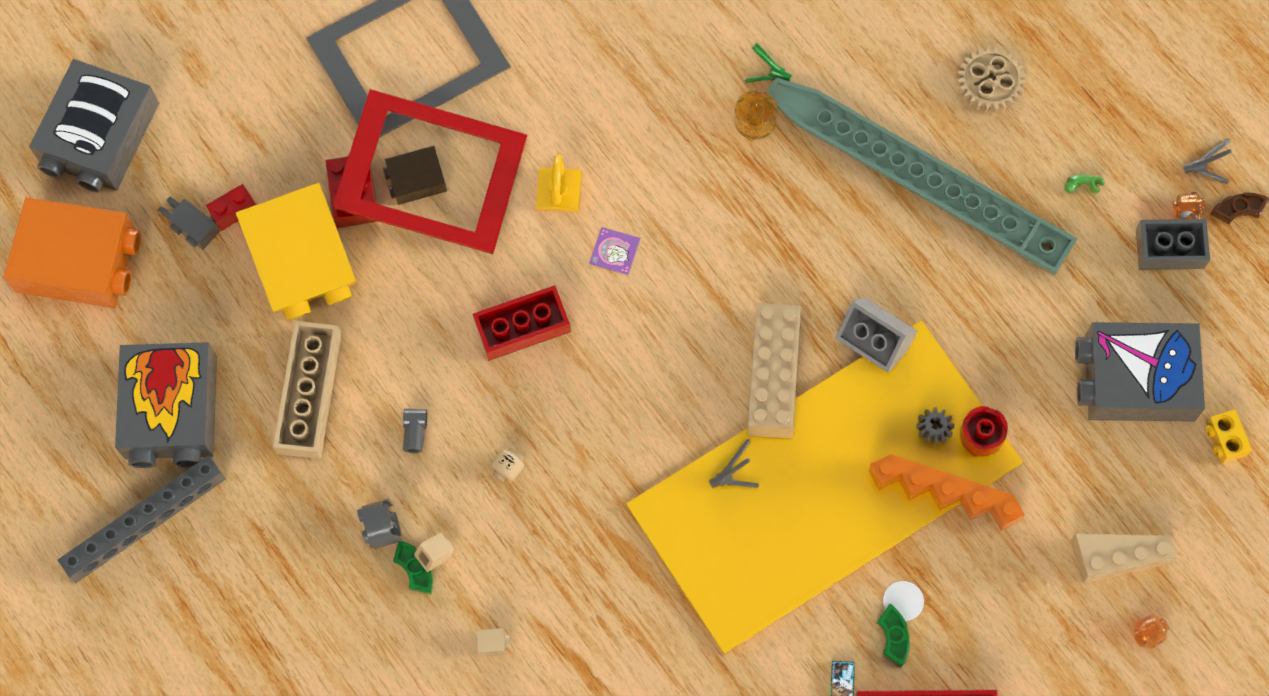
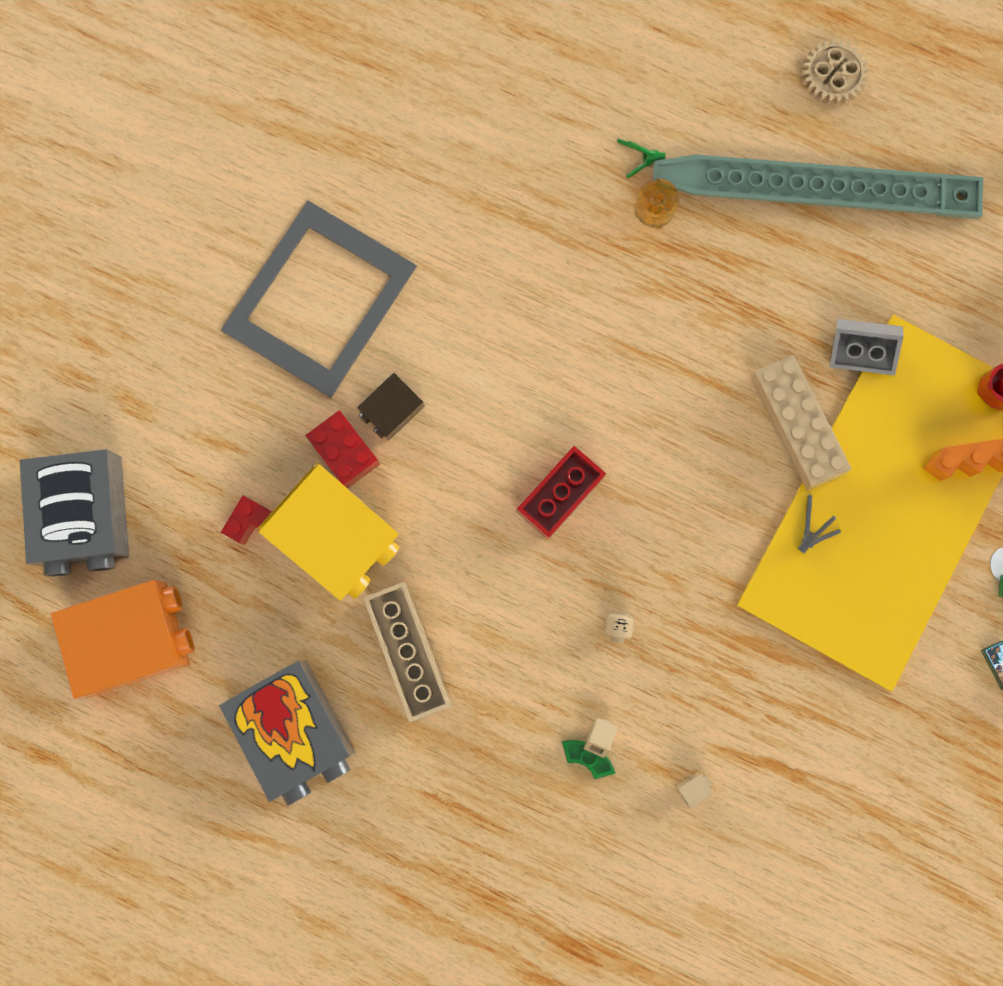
camera: 30 degrees left, 10 degrees up
dark grey brick [58,455,226,583] -> none
dark grey hinge [158,197,220,250] -> none
red door [332,89,527,254] -> none
dark grey brick [357,498,402,549] -> none
dark grey piece [403,408,427,453] -> none
yellow tile [536,154,582,212] -> none
sticker [589,227,640,275] -> none
dark grey gear [916,407,955,446] -> none
bright green piece [1064,174,1105,194] -> none

